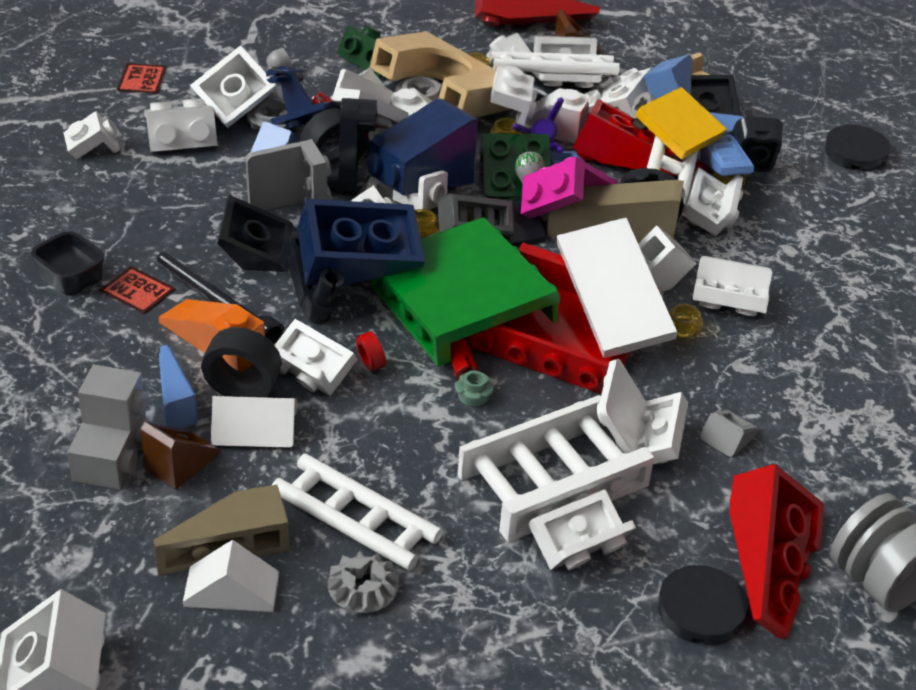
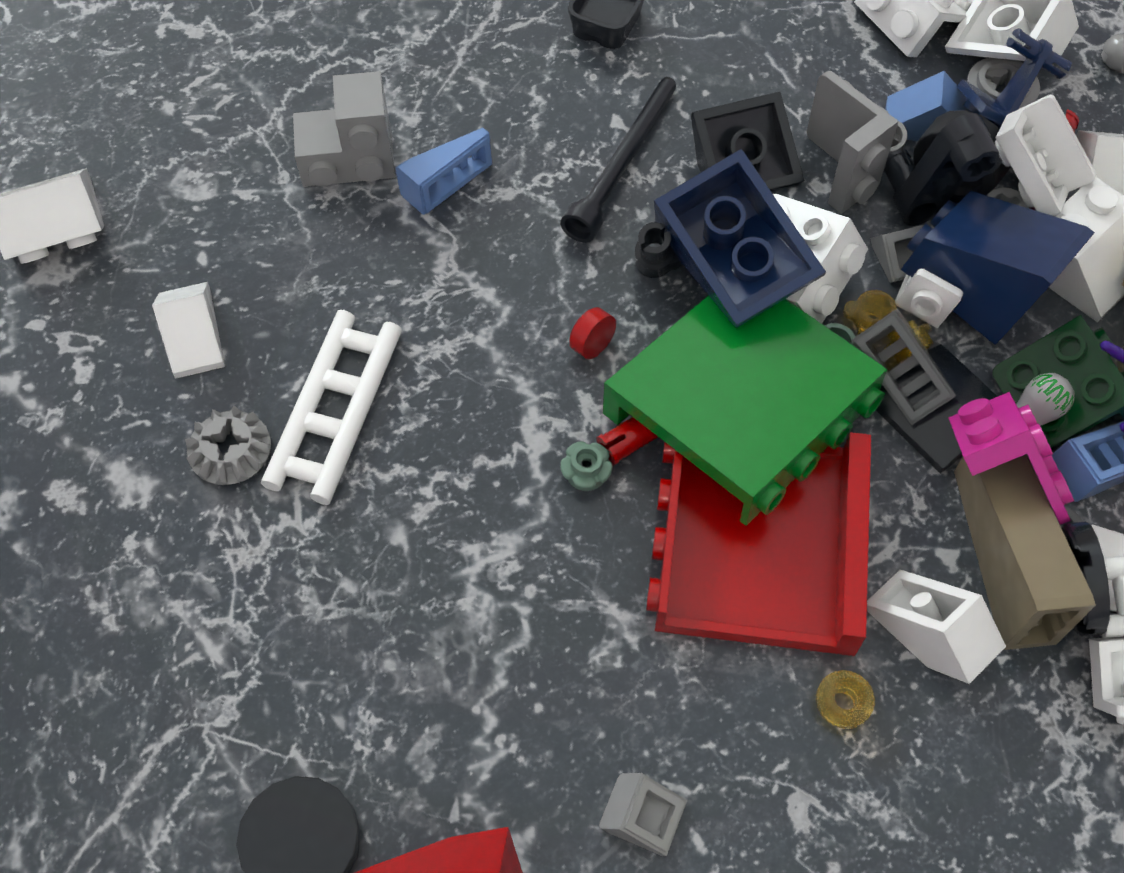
camera: 75 degrees right, 20 degrees up
clear red sticker [99,266,176,314] -> none
reddish brown slope [141,421,220,490] -> none
dark tan slope [153,484,289,576] -> none
orange slope [158,299,265,373] -> none
black tyre [201,327,282,398] -> none
white panel [211,396,297,447] -> none
white bracket [274,319,358,396] -> none
white fence [458,395,654,543] -> none
white bracket [528,489,636,570] -> none
white tile [557,218,677,358] -> none
white bracket [597,359,688,464] -> none
white bracket [693,256,772,316] -> none

